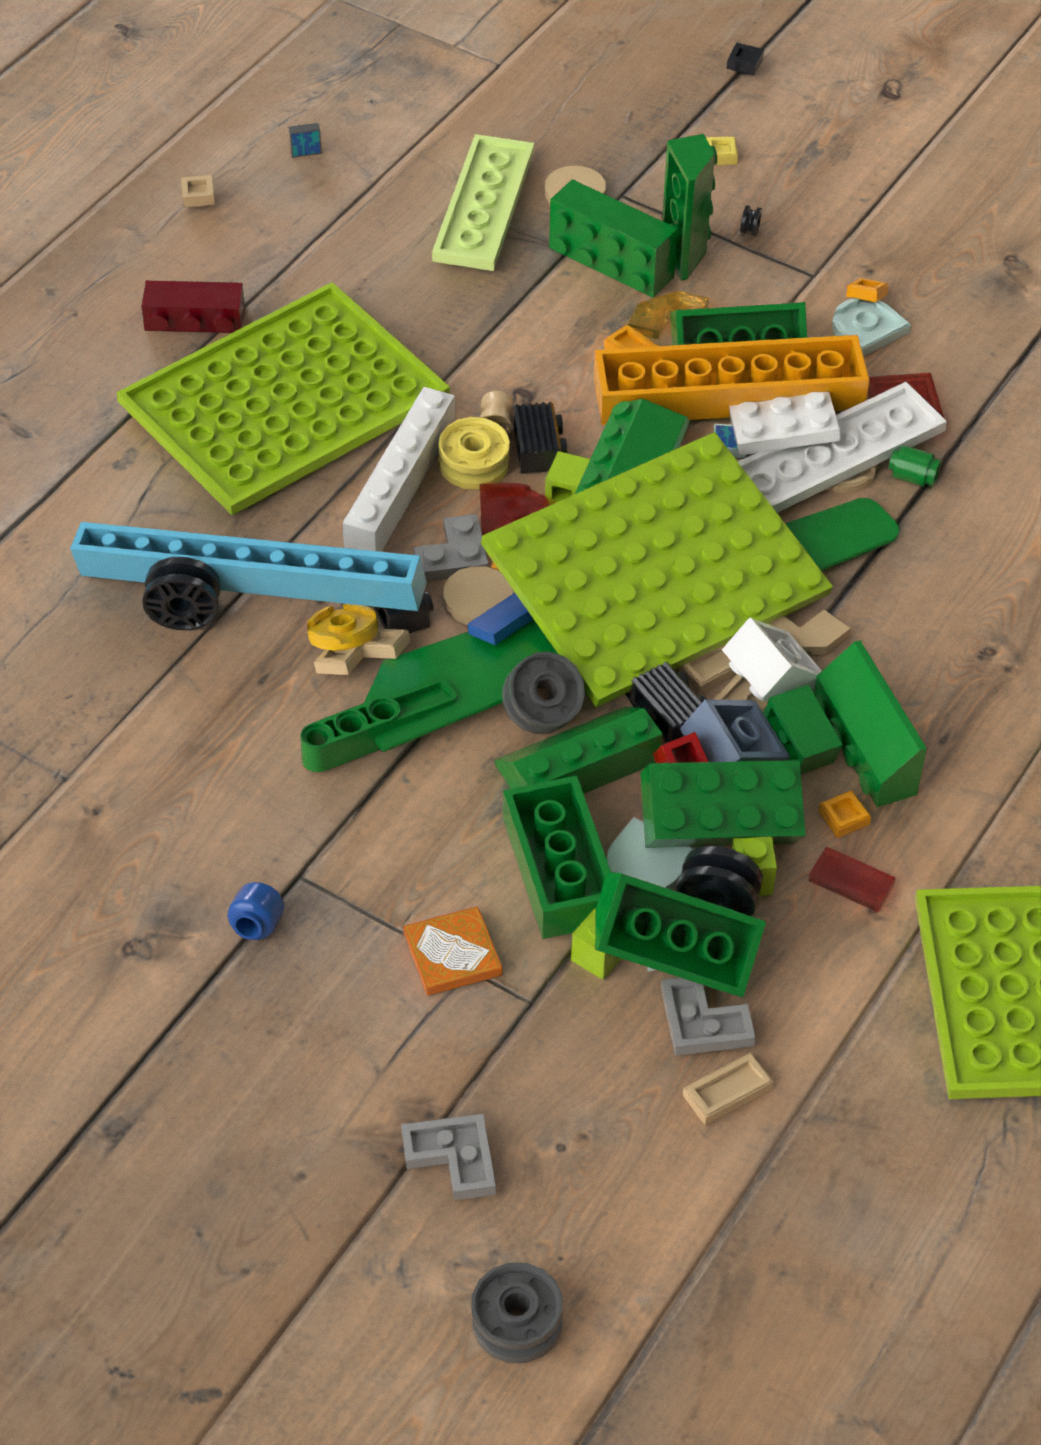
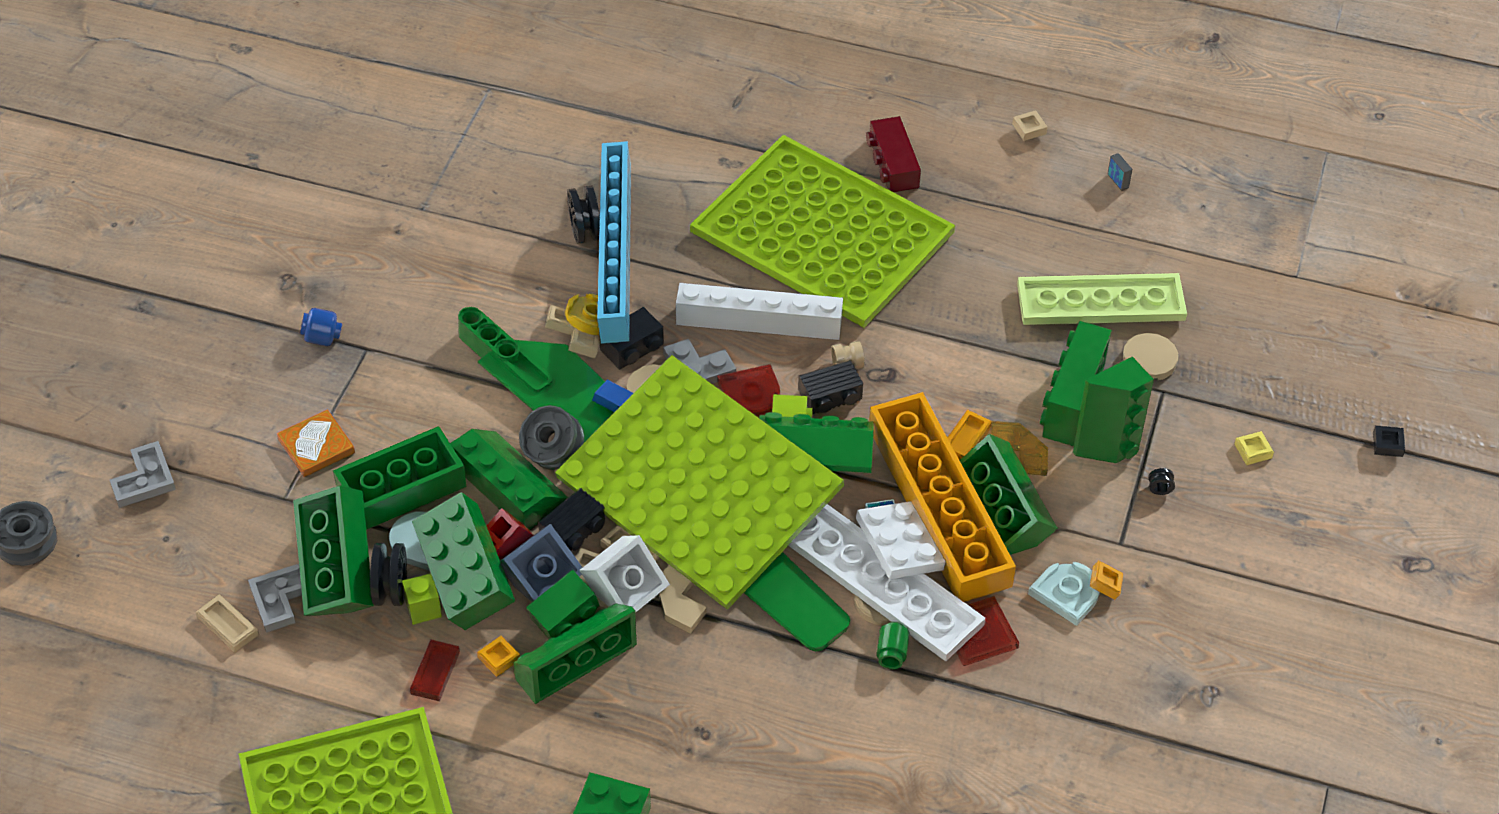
camera: 75 degrees right, 0 degrees up
light yellow wheel [438,417,510,490] -> none

